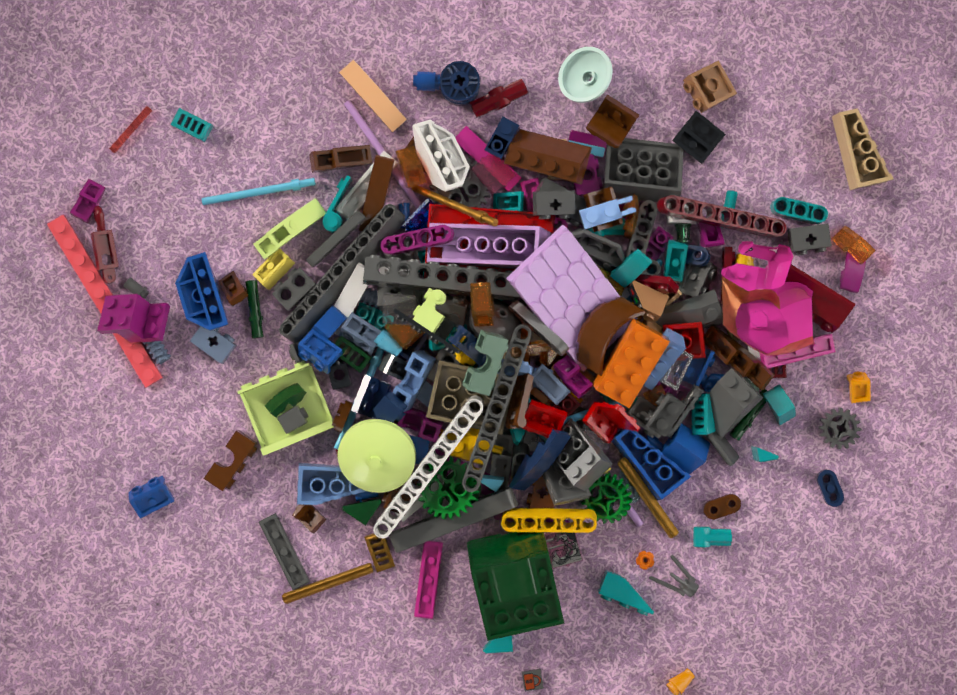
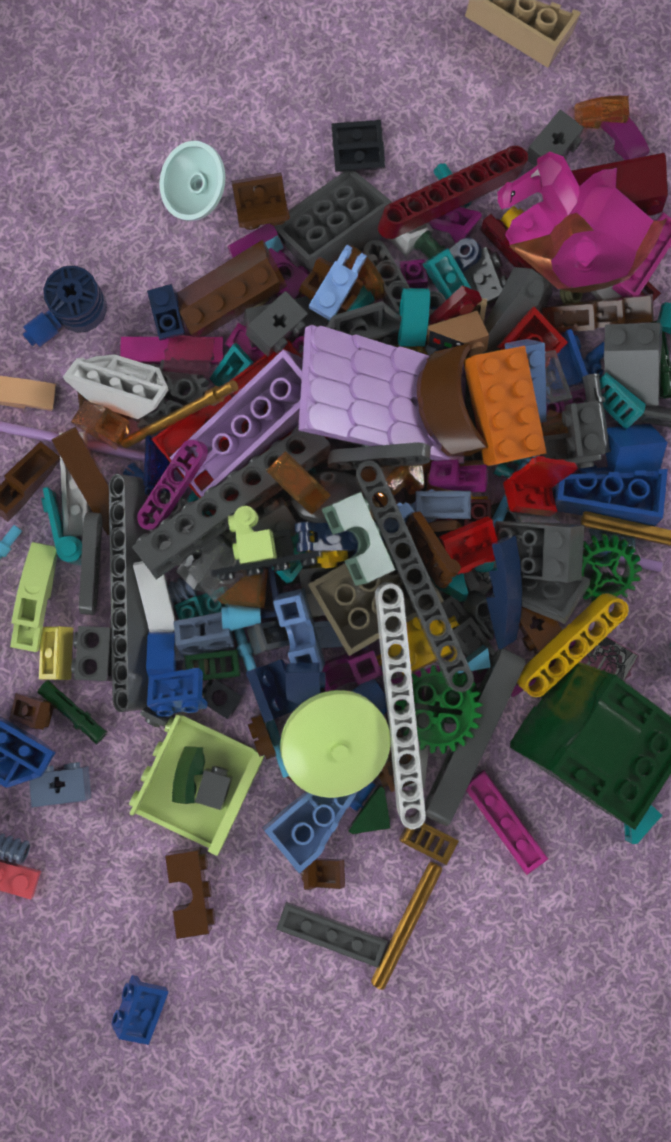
camera: 45 degrees left, 5 degrees down
dark red piece [470,78,528,118] -> none
medium nougat plate [683,60,737,113] -> none
teal beam [770,197,828,224] -> none

